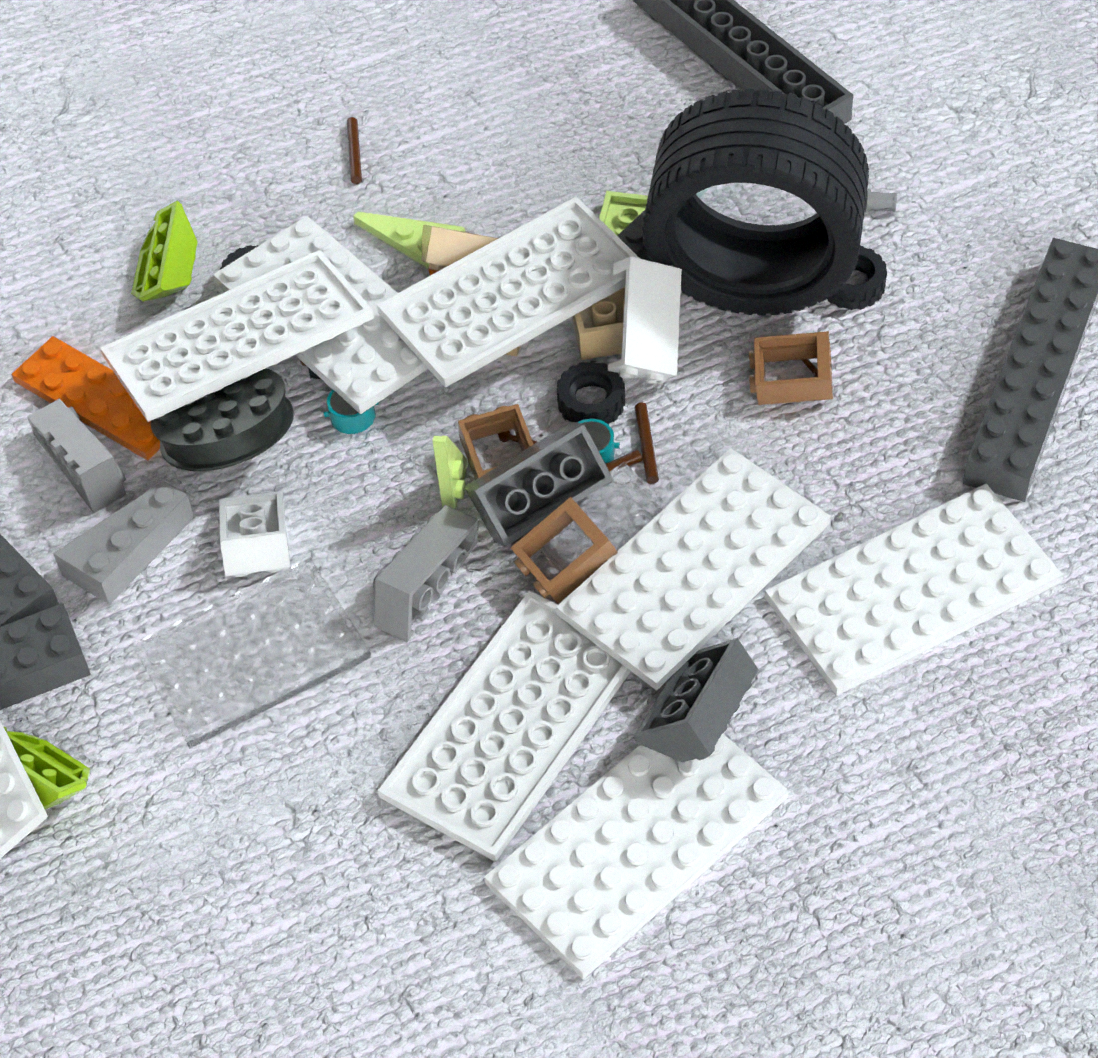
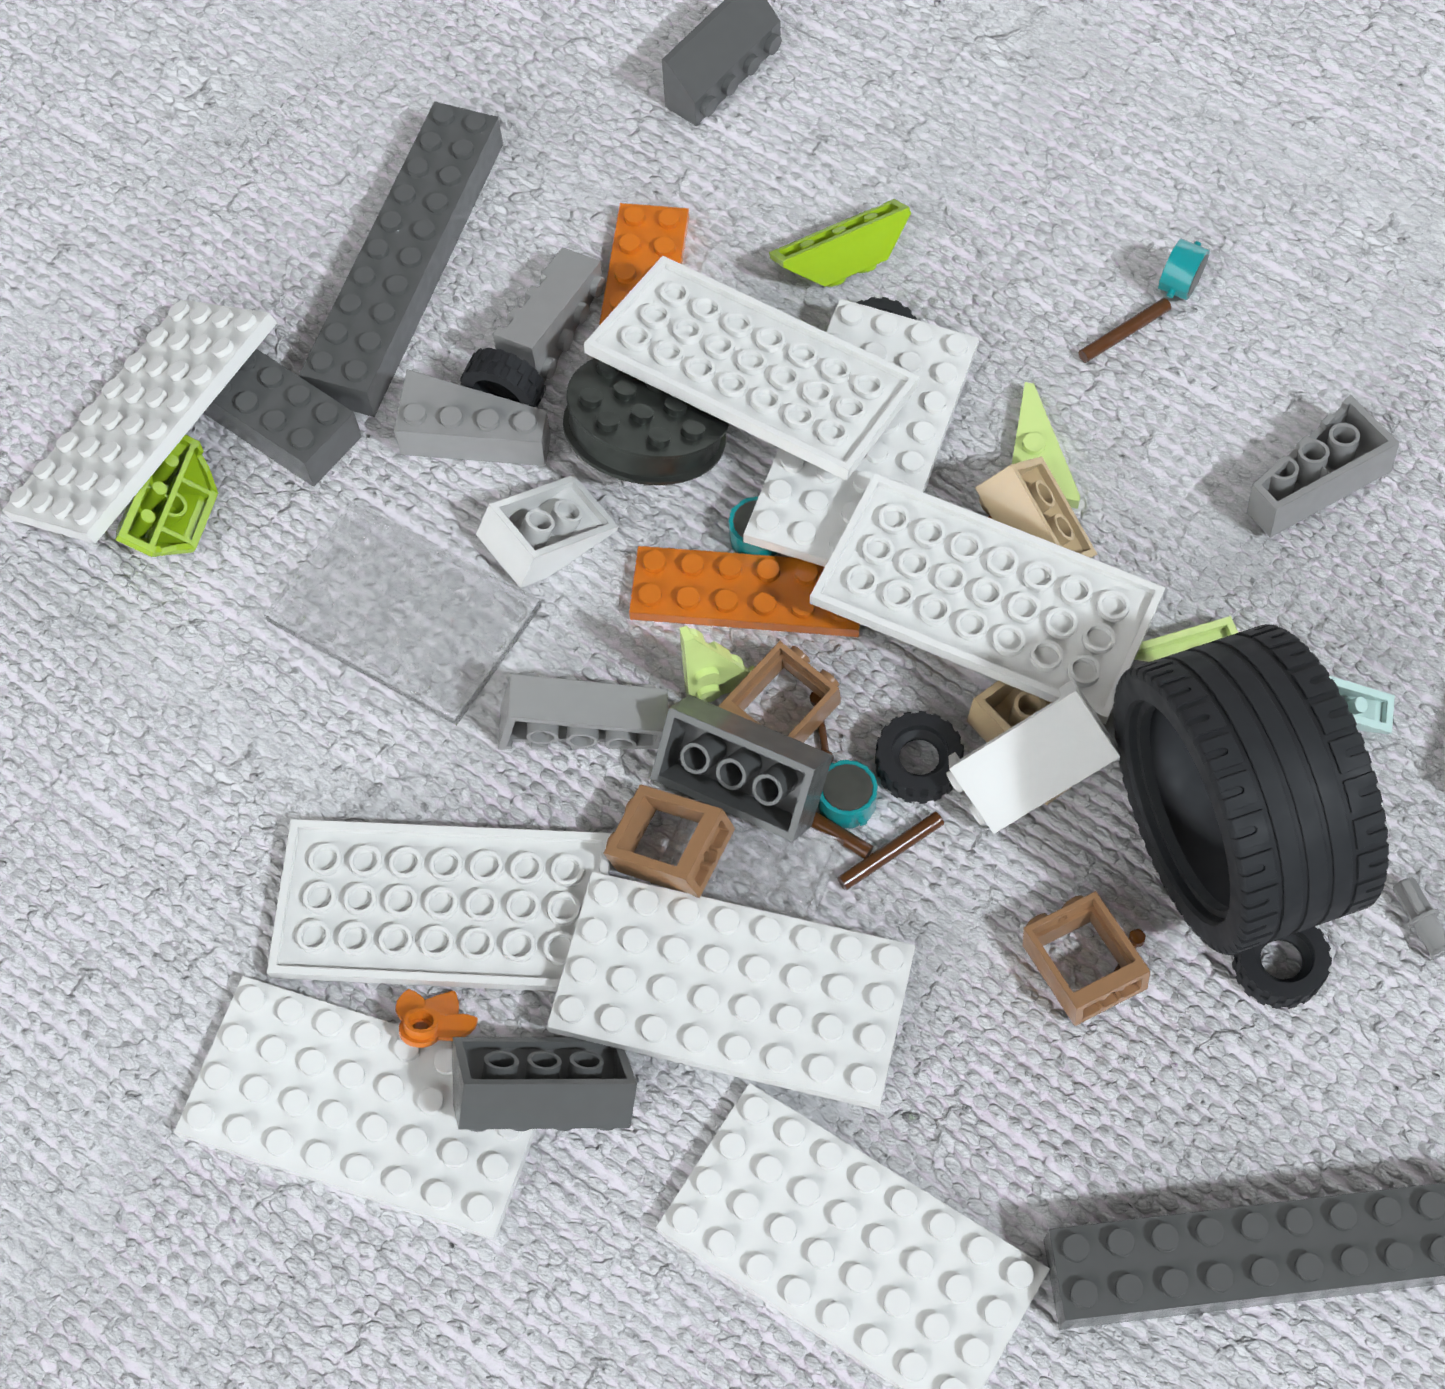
camera: 60 degrees right, 10 degrees up
none -> orange plate [395,989,478,1048]
none -> black tyre [460,348,546,408]
none -> orange plate [629,546,860,637]
none -> teal piece [1158,238,1210,300]
none -> light grey wedge [1247,394,1399,538]

